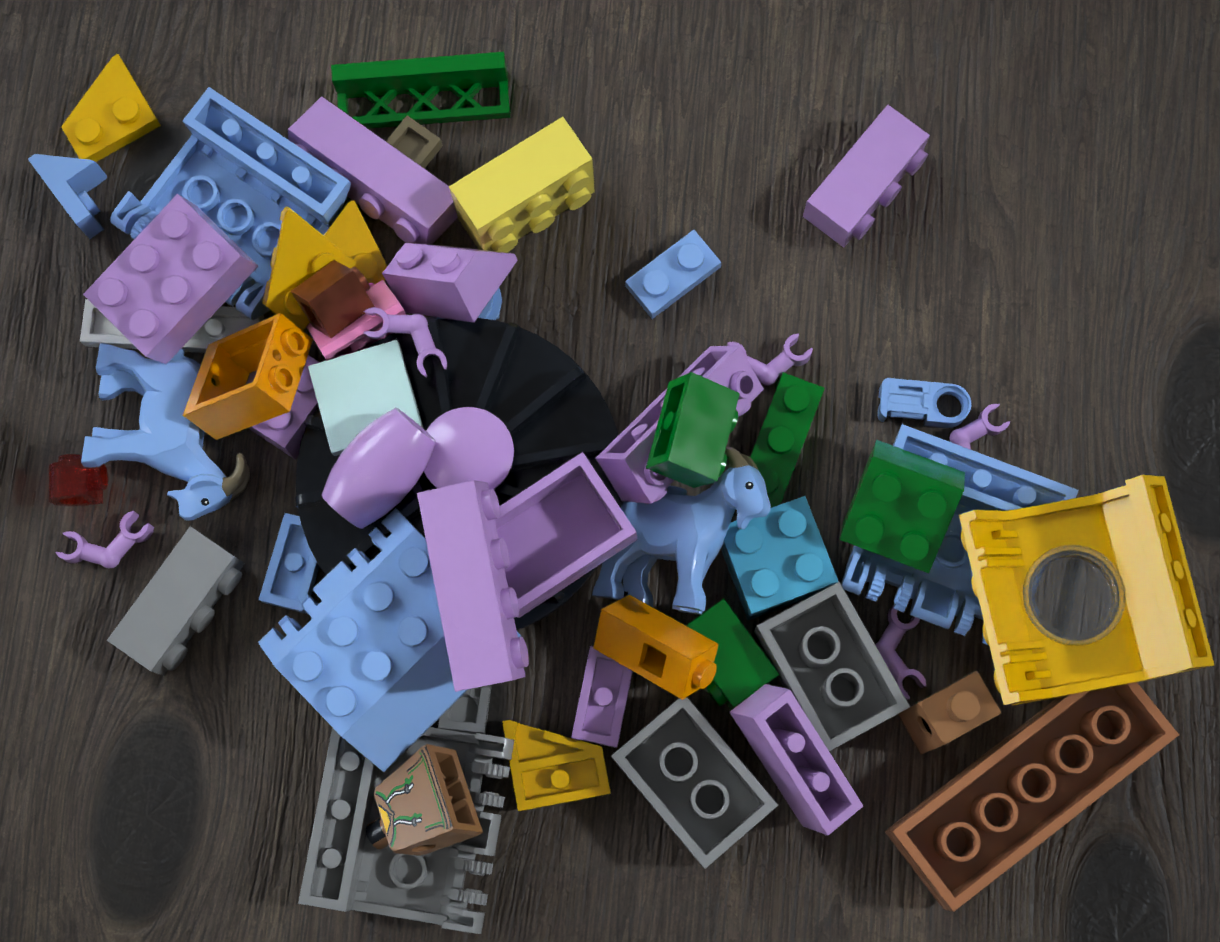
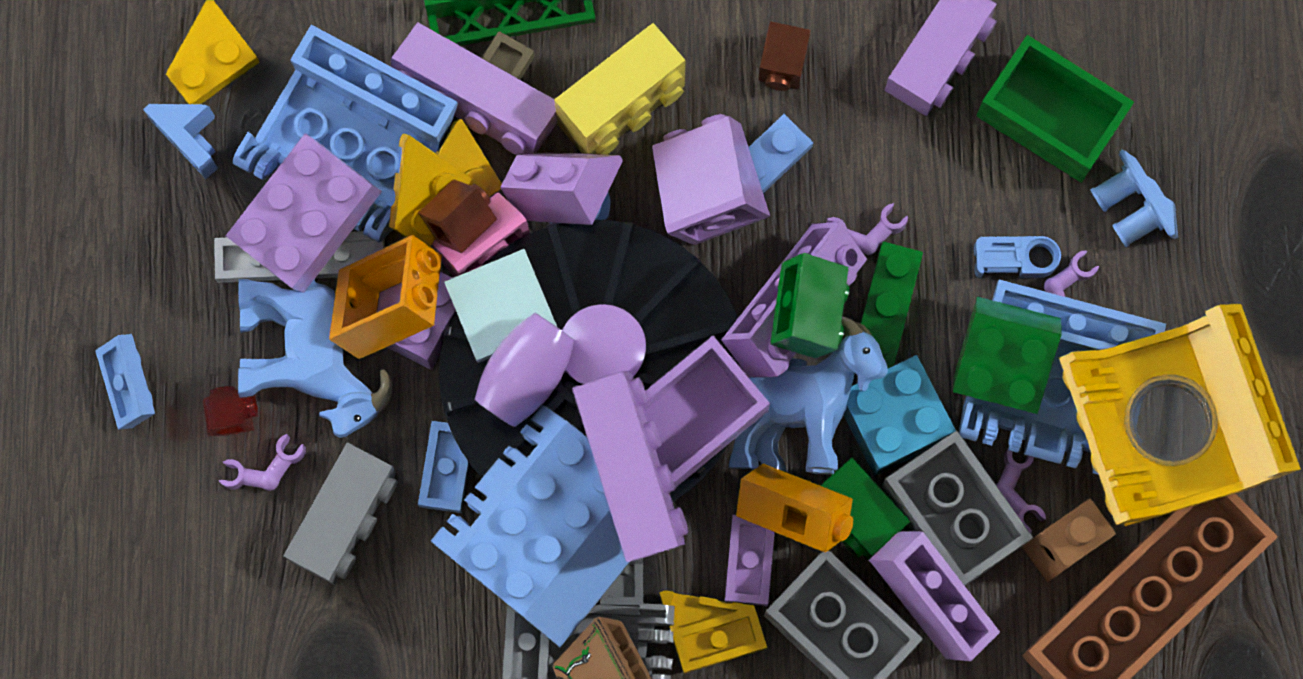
camera: 10 degrees left, 0 degrees up
lavender arm [363,307,447,378] -> none
none -> lavender slope [652,114,770,245]
none -> copper brick [758,21,811,91]
none -> green piece [976,35,1134,183]
none -> light blue connector [1090,149,1178,247]

